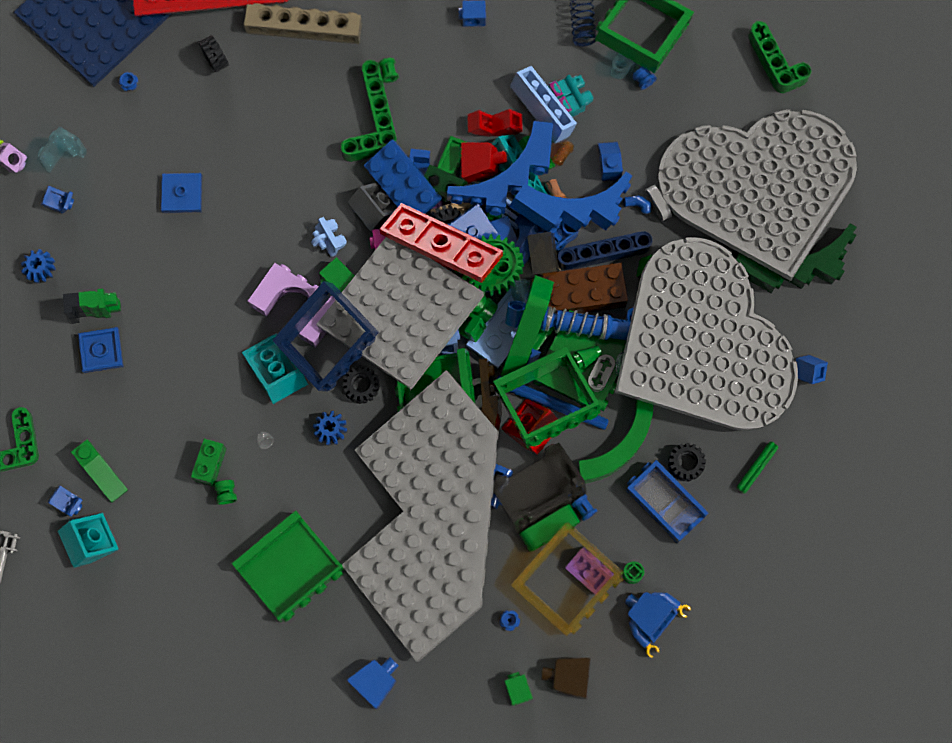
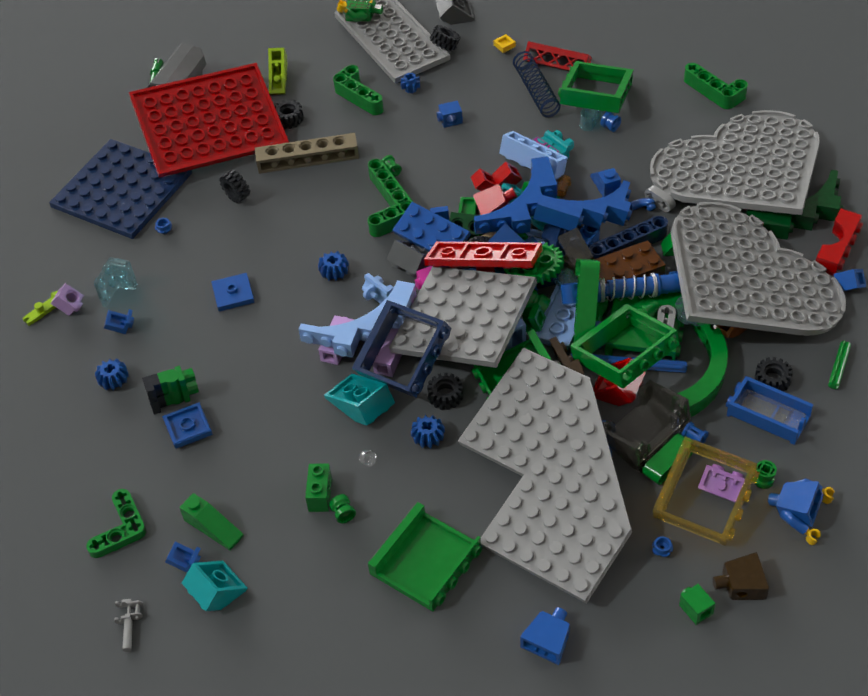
camera: 10 degrees left, 25 degrees down
none -> light blue arch [298,280,416,358]
none -> blue gear [318,251,349,281]
none -> red arch [816,209,863,276]

